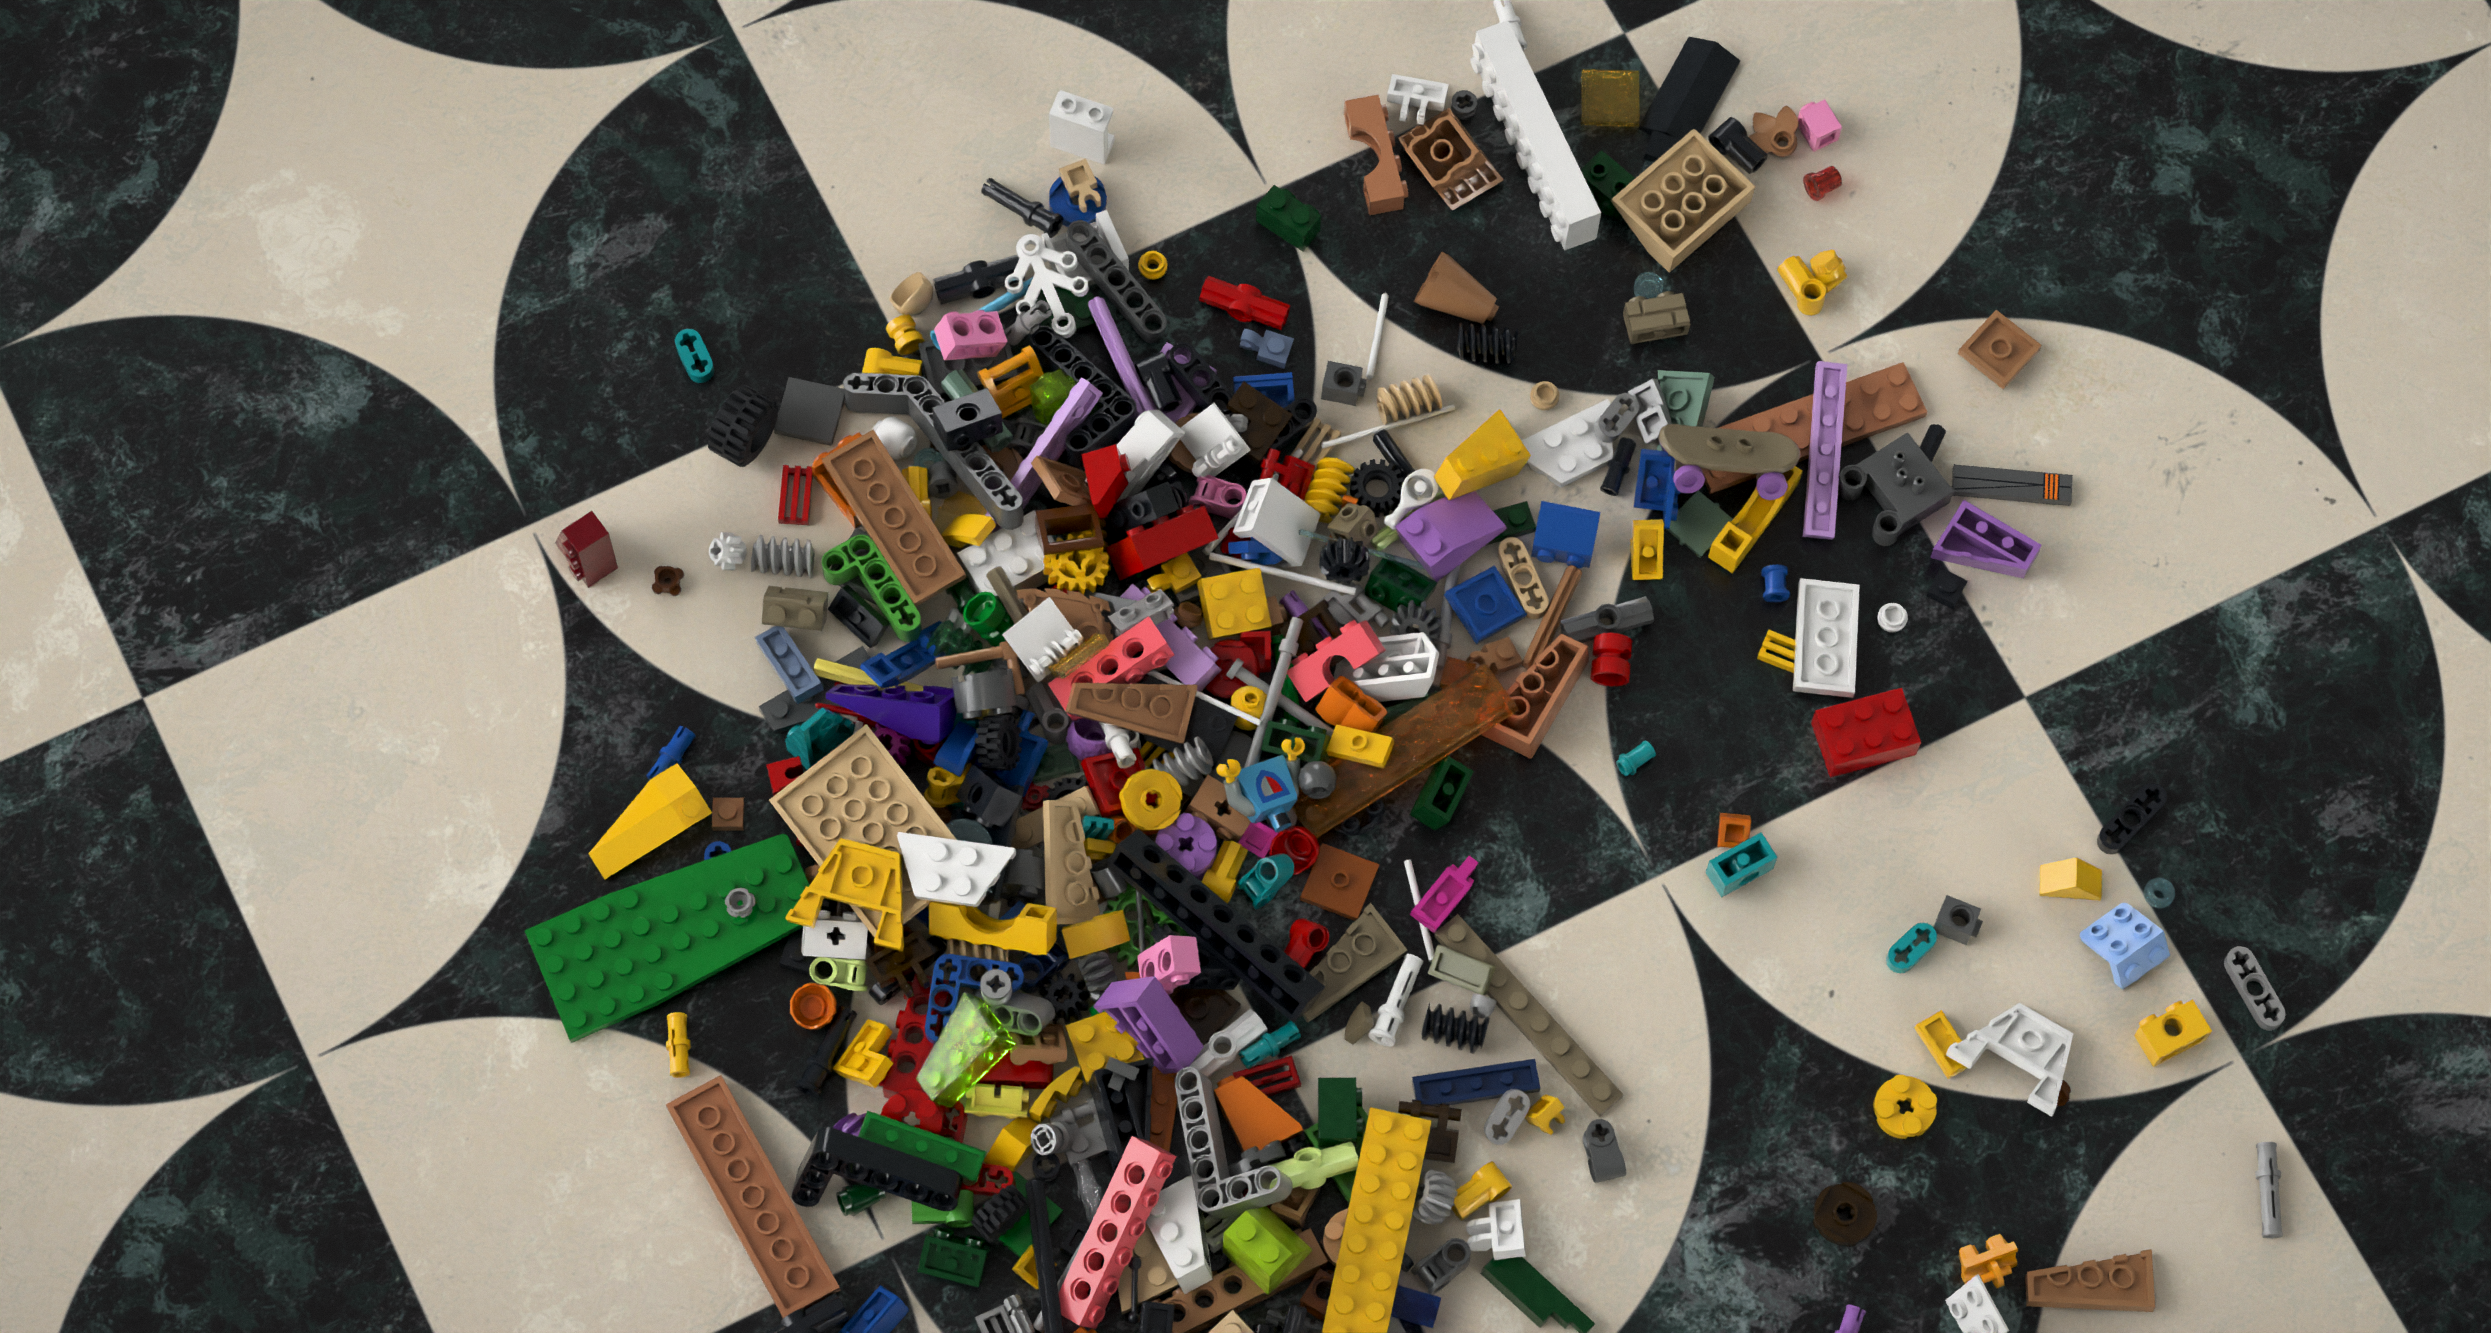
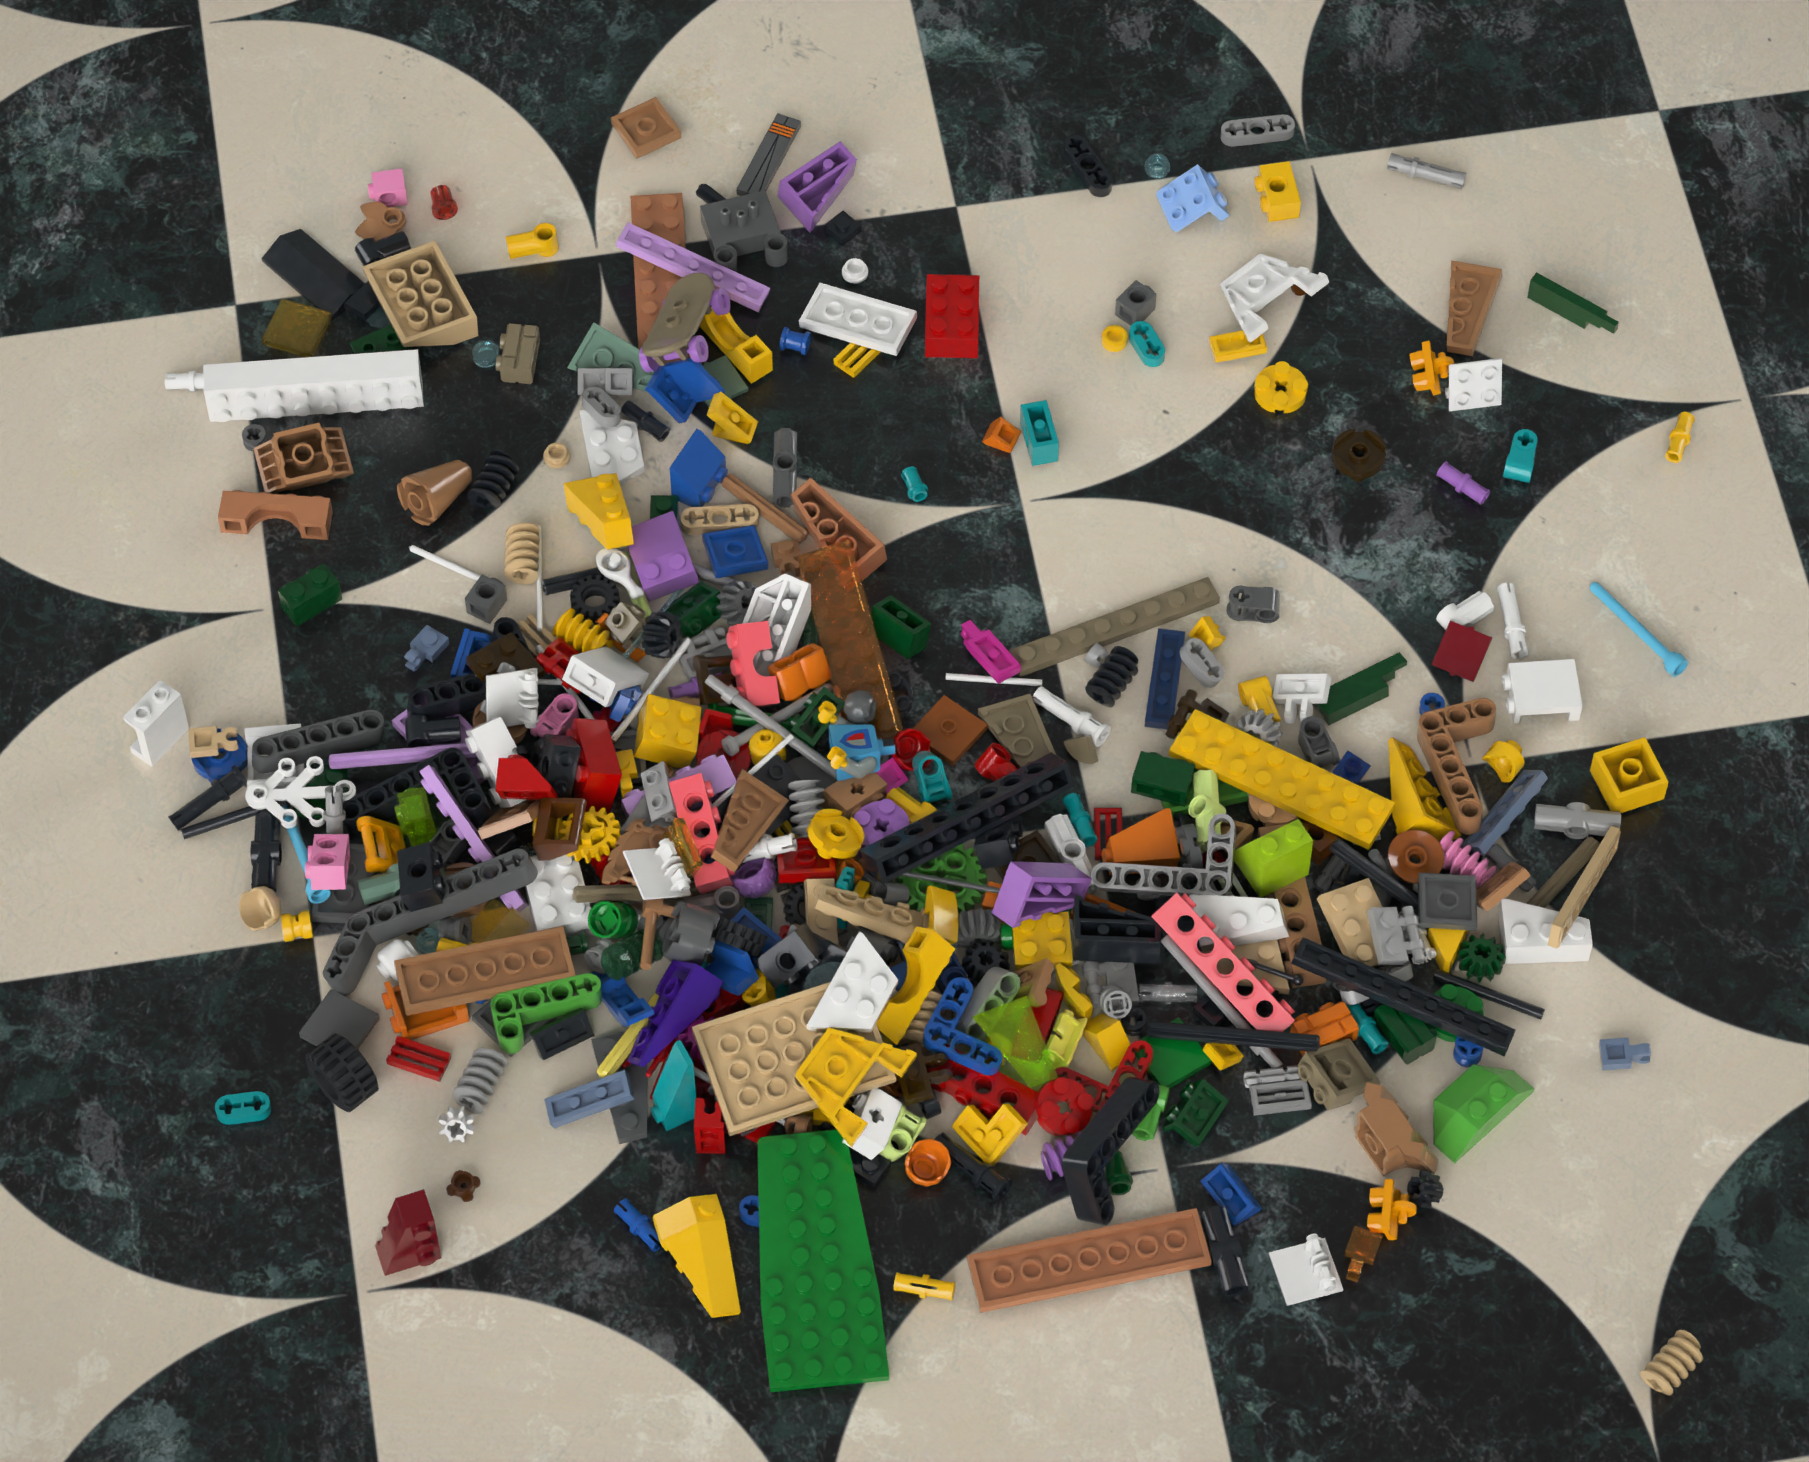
camera: 70 degrees left, 10 degrees down
medium nougat plate [712,798,744,831] -> none
light grey plate [725,888,756,917] -> none
dark tan brick [762,586,828,631] -> none
green tile [858,1110,987,1182] -> none
yellow piece [862,348,923,376] -> none
yellow slope [941,514,997,549] -> none
black tyre [971,1184,1031,1242] -> none
light grey wheel [980,969,1012,1007] -> none
dark grey tile [1105,1056,1139,1092] -> none
bright pink brick [1137,935,1201,995] -> none
yellow plate [1138,251,1167,280] -> none
black plate [1150,922,1177,942] -> none
red piece [1199,276,1290,330] -> none
yellow plate [1326,724,1394,768] -> none
white hinge [1387,74,1449,125] -> none
tile [1428,945,1496,995] -> none
red wheel [1590,633,1632,687] -> none
yellow piece [1810,249,1847,293] -> none
yellow slope [2039,857,2102,901] -> none
none -> black bar [181,800,290,839]
none -> yellow tile [1101,325,1128,352]

